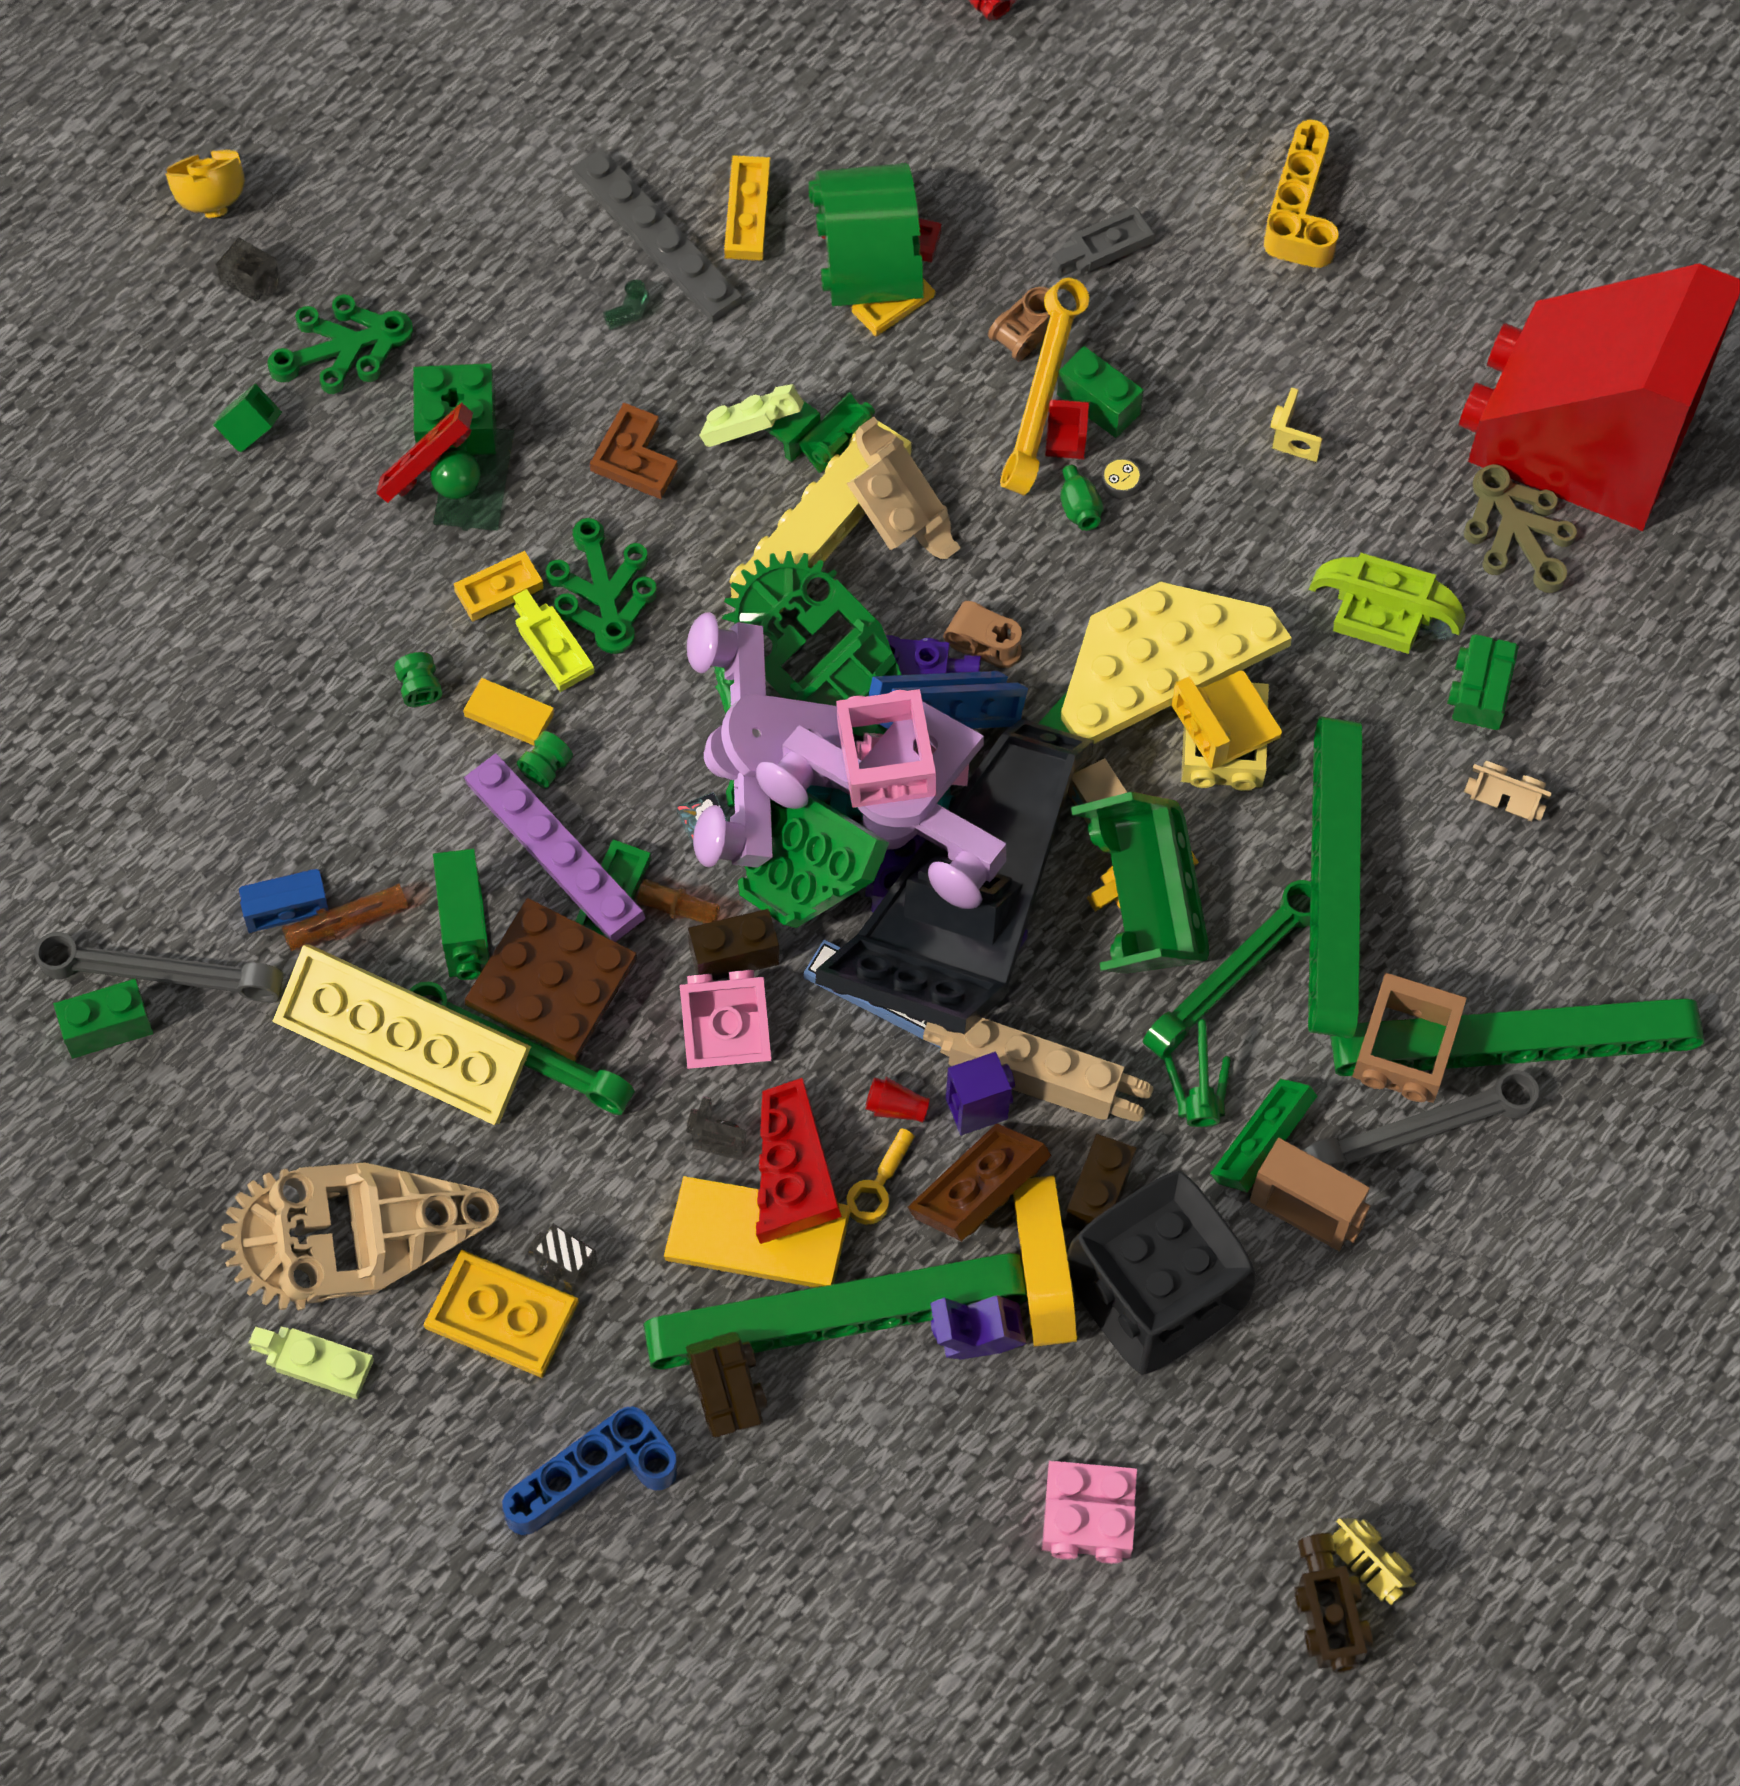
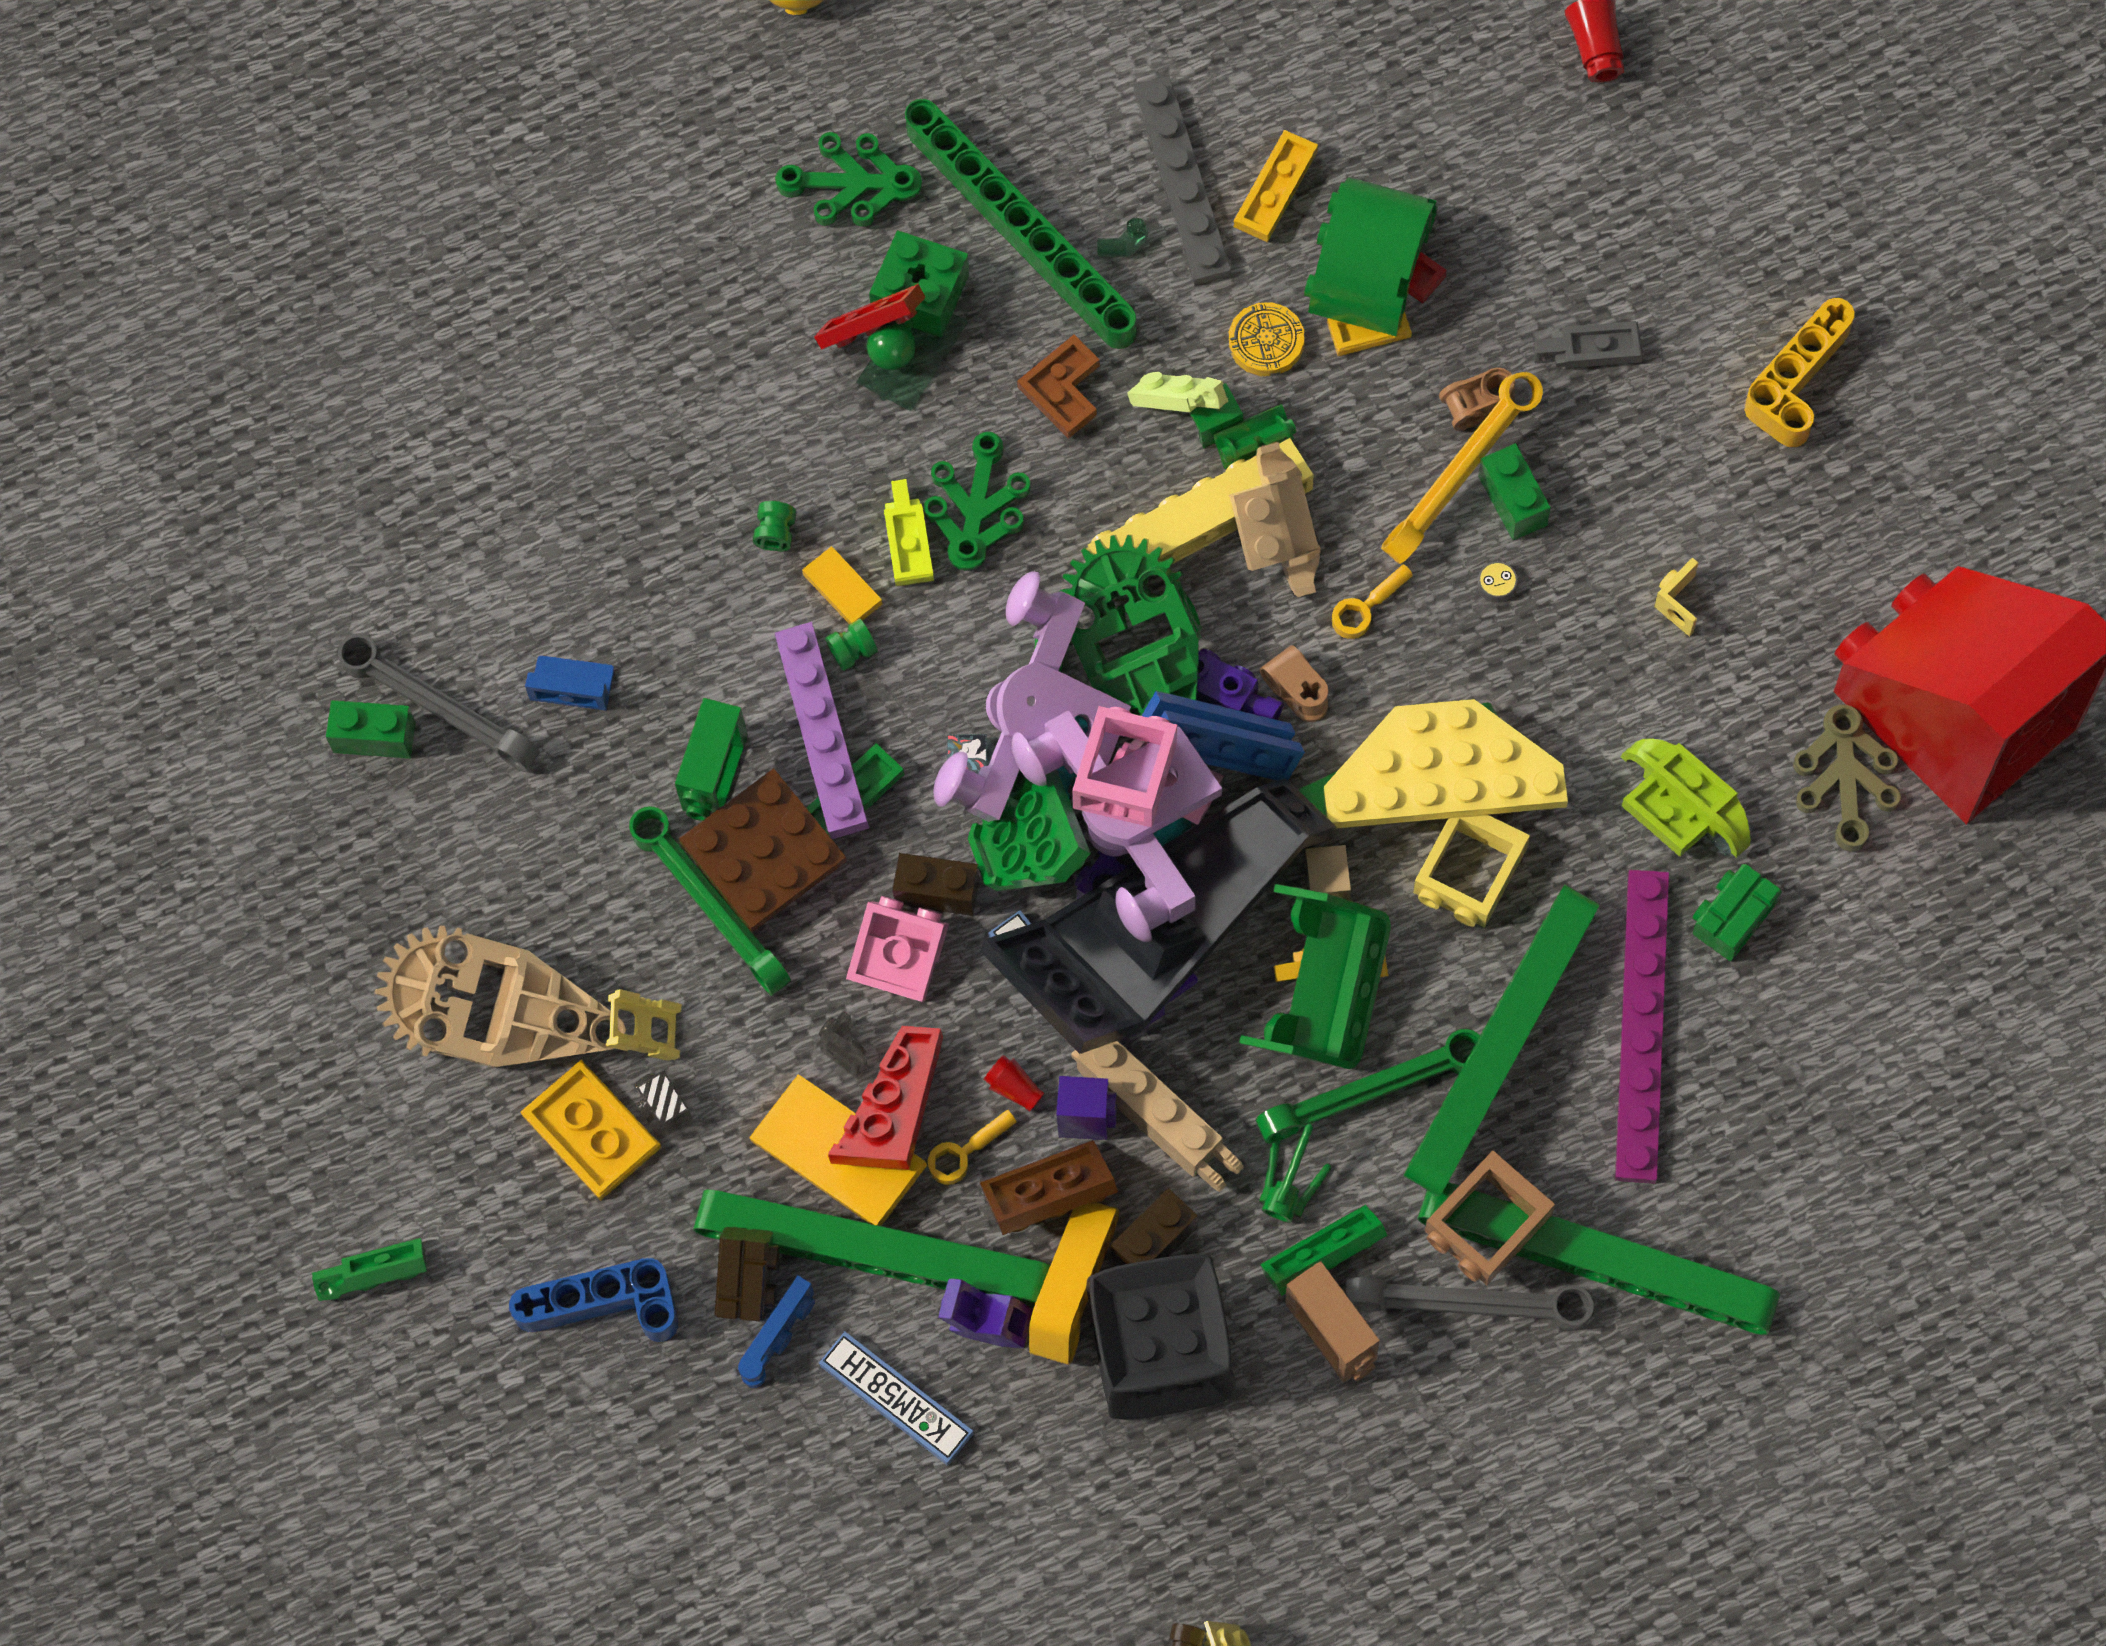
camera: 30 degrees right, 5 degrees up
green panel [213,383,282,452] -> none
clear smoke brick [216,237,280,302] -> none
yellowish green hinge [249,1327,374,1399] -> none
light yellow plate [273,944,531,1125] -> none
clear orange pin [282,883,408,951] -> none
yellow plate [454,551,544,622] -> none
clear orange axle [637,879,720,924] -> none
bright pink plate [1042,1461,1137,1564] -> none
red panel [1045,400,1089,459] -> none
green plant [1060,465,1104,531] -> none
yellow bracket [1171,670,1282,770] -> none
tan hinge [1464,761,1551,822] -> none
none -> green hinge [312,1238,427,1301]
none -> light yellow piece [606,989,682,1060]
none -> blue plate [738,1276,815,1388]
none -> tile [819,1331,974,1466]
none -> green beam [905,99,1137,349]
none -> yellow tile [1229,302,1304,376]
none -> yellow piece [1332,564,1413,639]
none -> magenta plate [1615,870,1669,1184]

